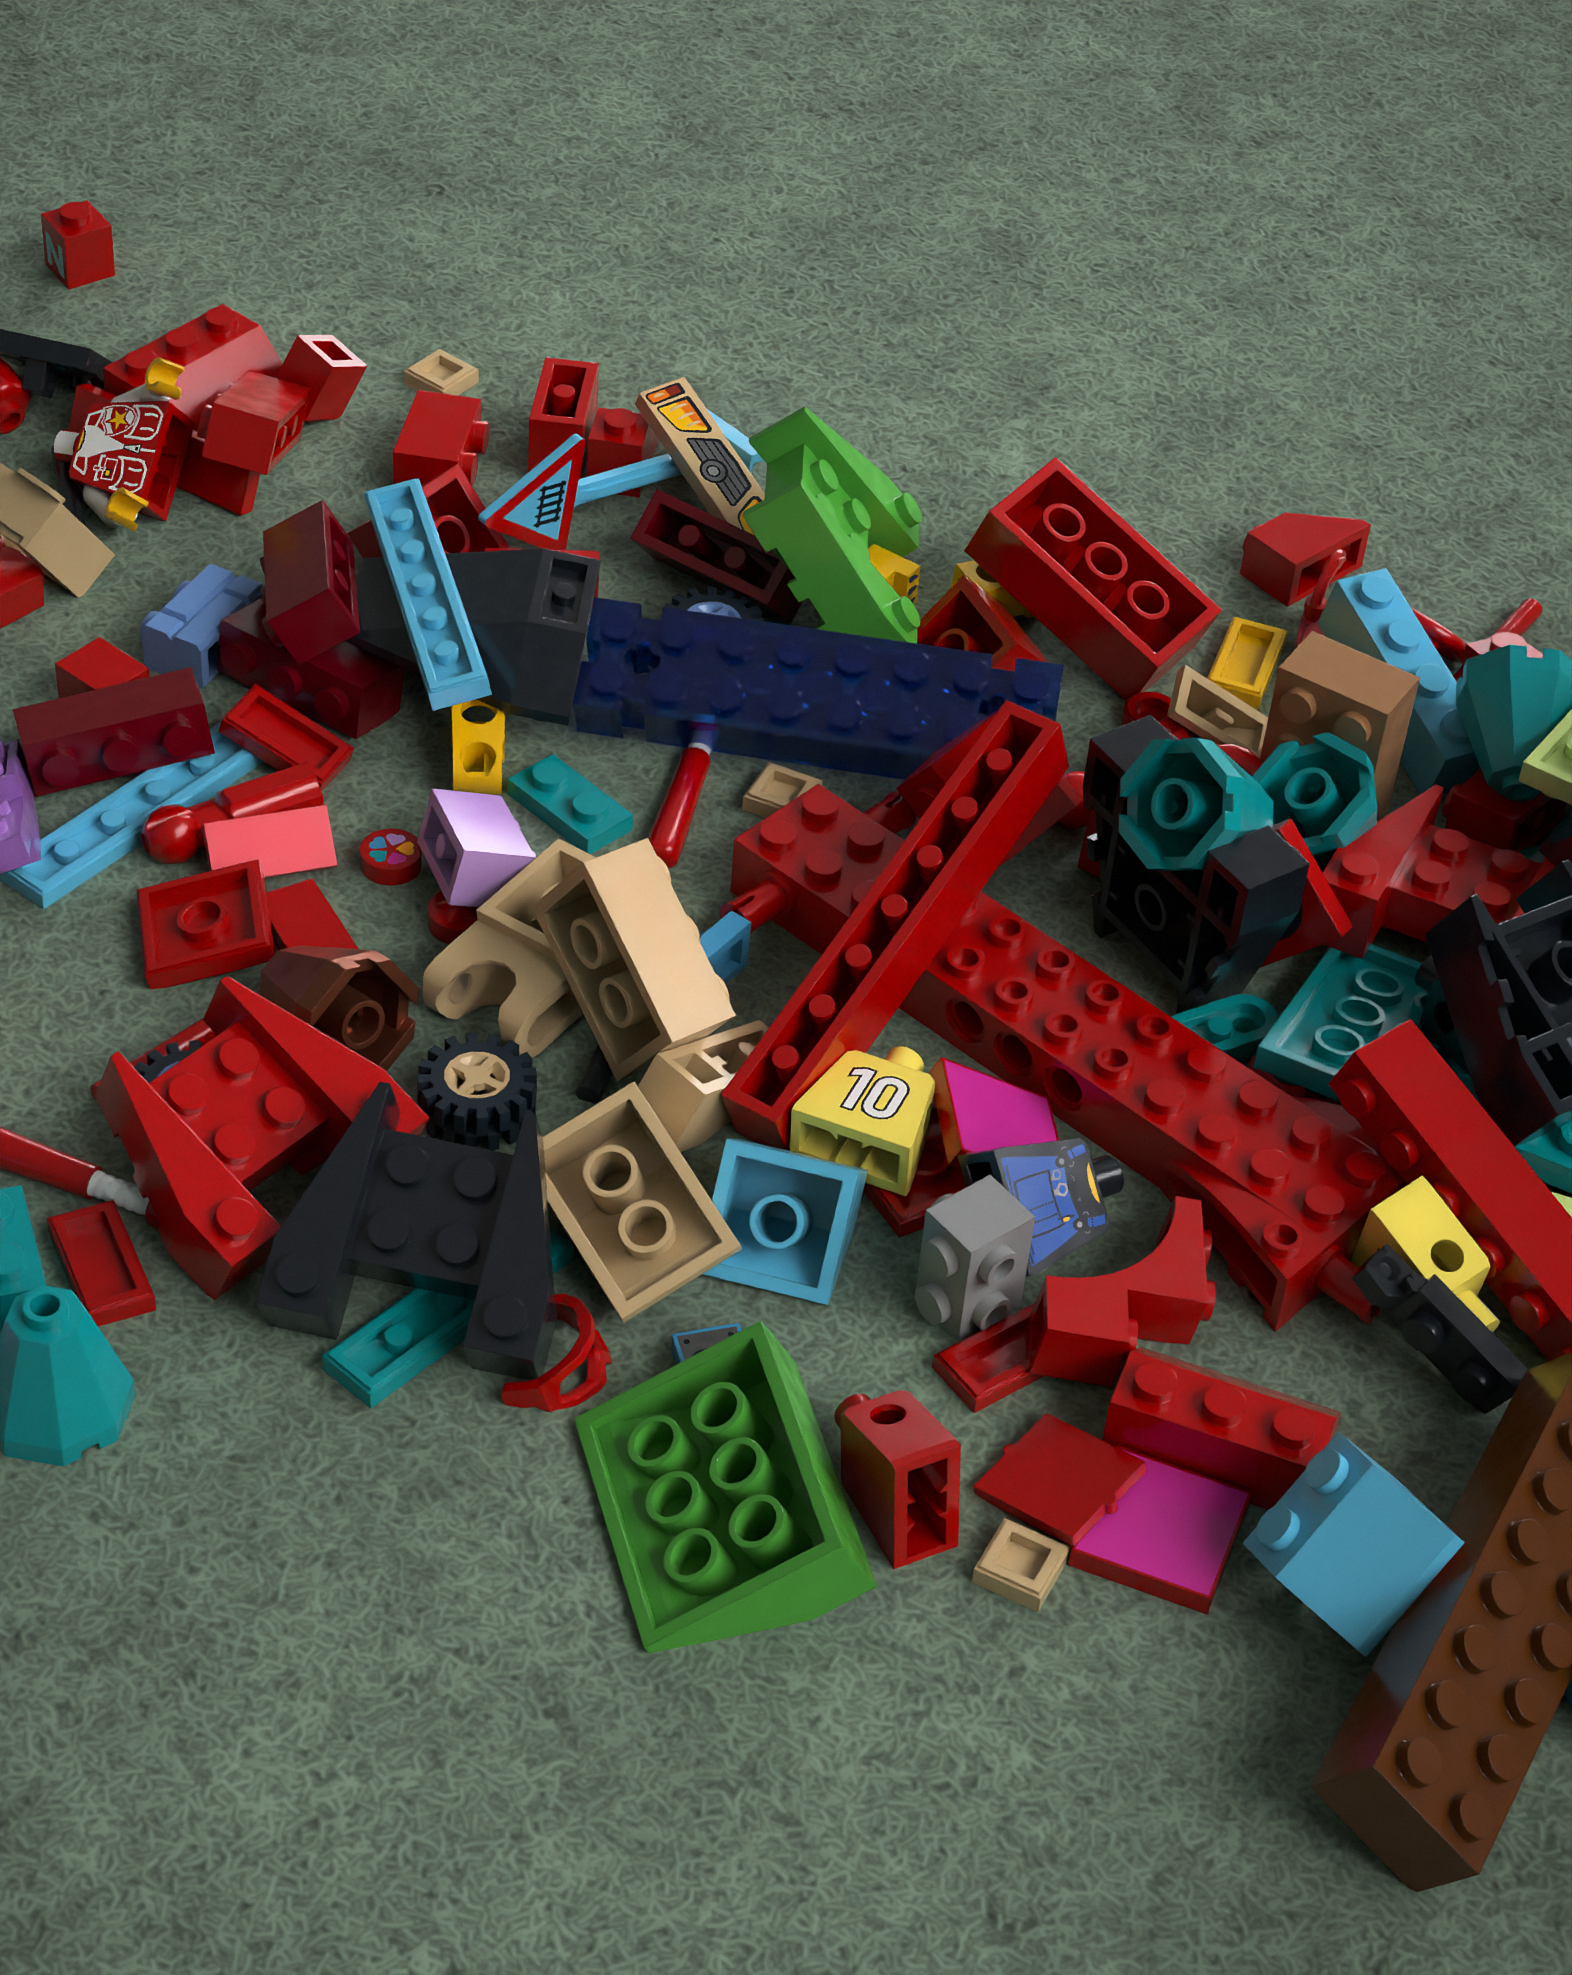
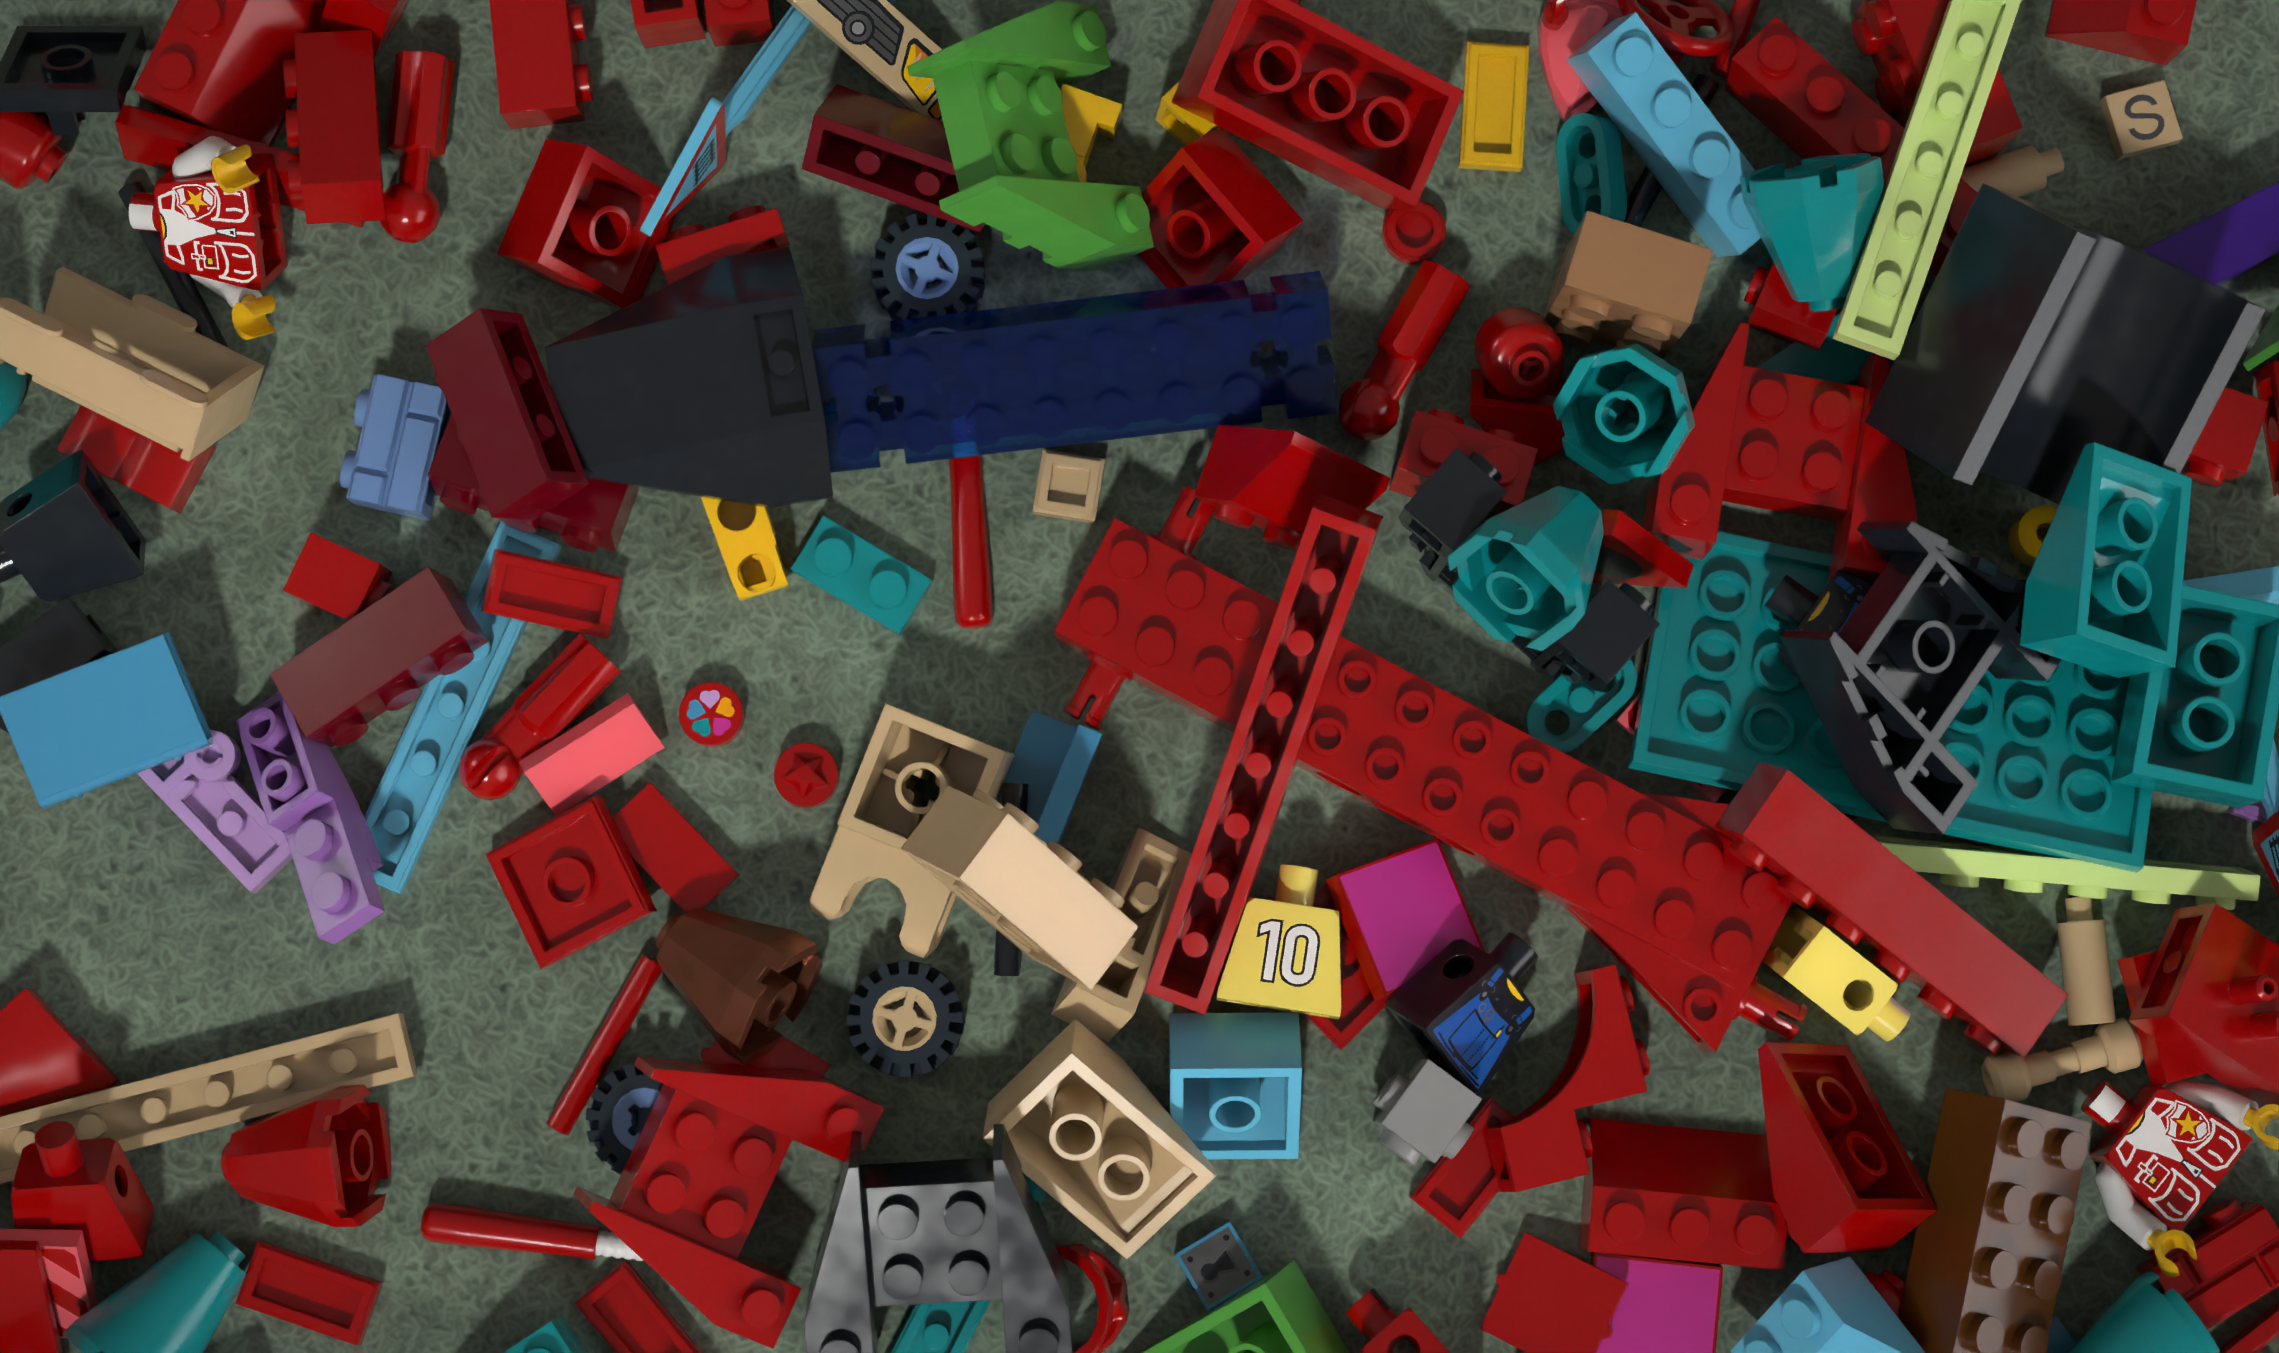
camera: 15 degrees left, 40 degrees up
medium azure tile [363,478,492,711] -> none
lavender brick [417,788,536,907] -> none
tan slope [1167,665,1268,759] -> none
black hinge [1352,1243,1528,1414] -> none
none -> red piece [379,50,454,243]
none -> red slope [1758,1042,1938,1253]

